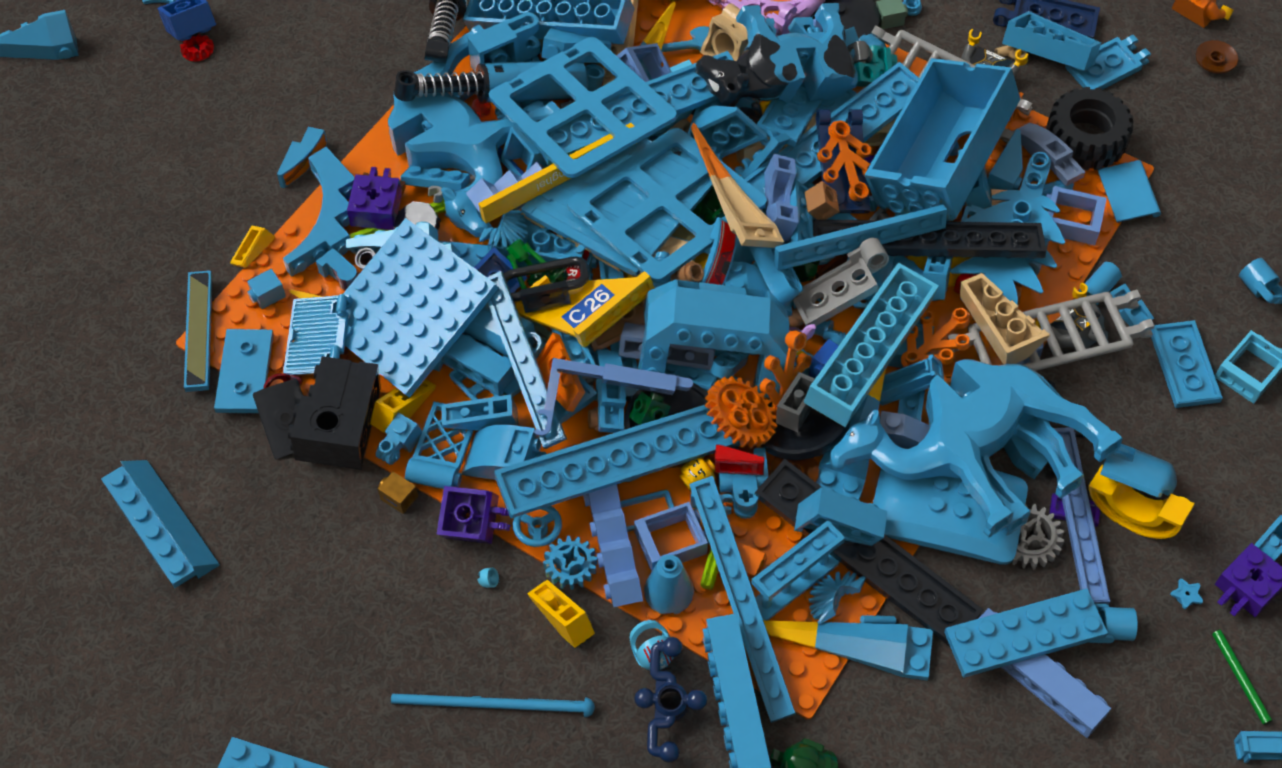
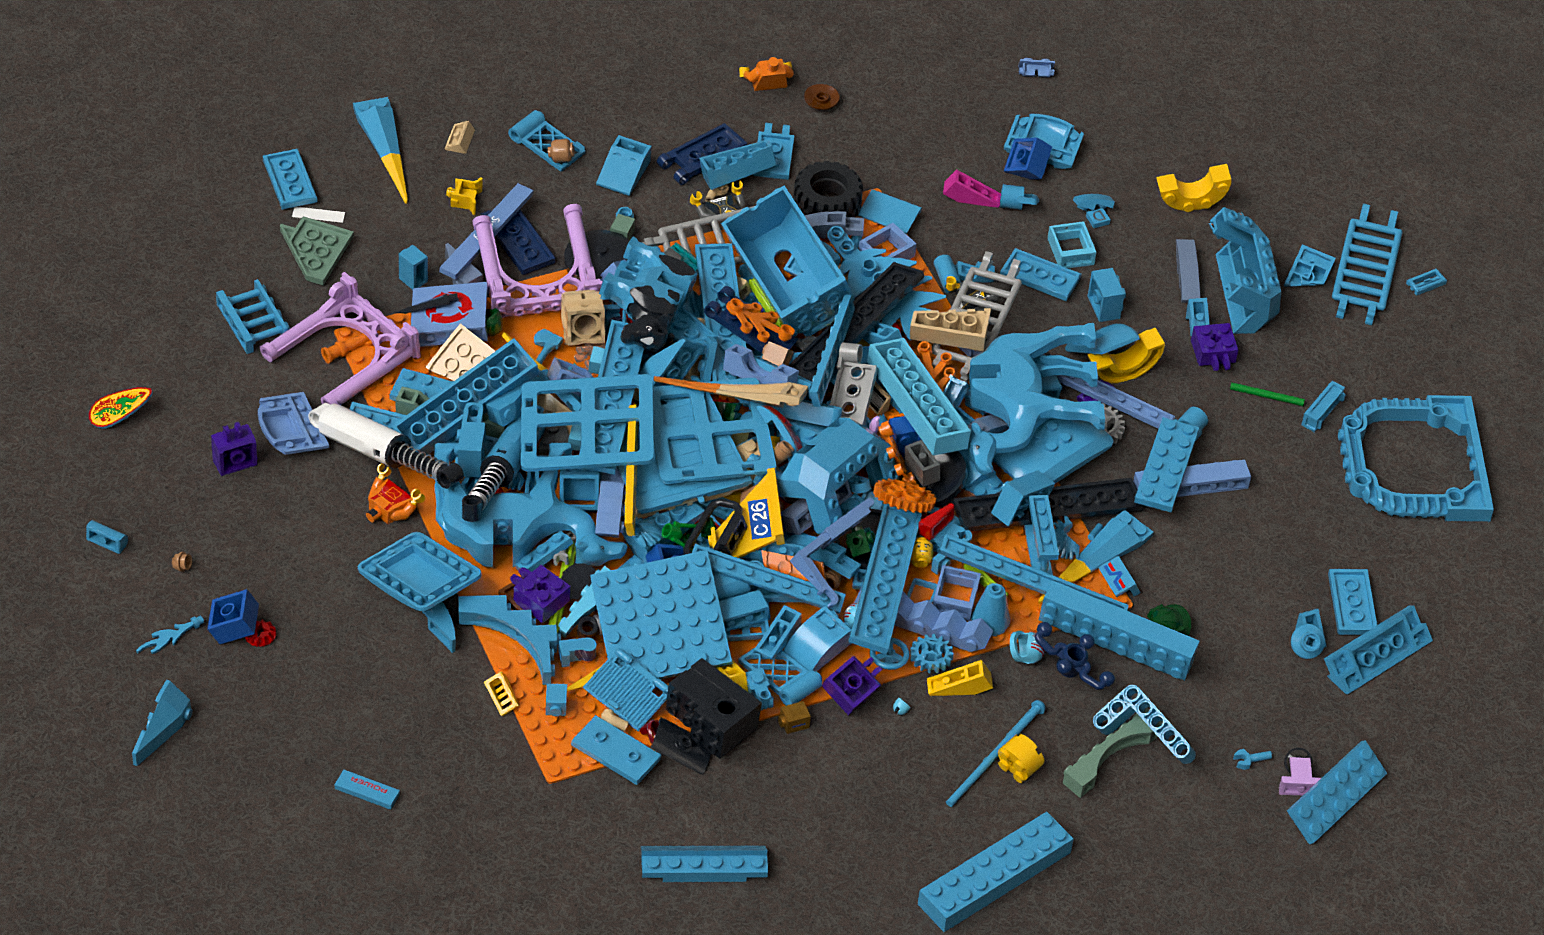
camera: 60 degrees left, 10 degrees down
tile [184,271,213,392] -> none
dark azure plate [1170,579,1203,609] -> none
none -> dark azure tile [335,770,400,810]
none -> dark azure wedge [357,532,482,611]
none -> torso [366,463,425,524]
none -> tan arm [601,709,629,731]
none -> dark pink slope [943,169,1001,208]
none -> yellow brick [998,734,1044,783]
none -> dark azure brick [1088,268,1126,322]
none -> dark azure panel [1098,556,1140,597]

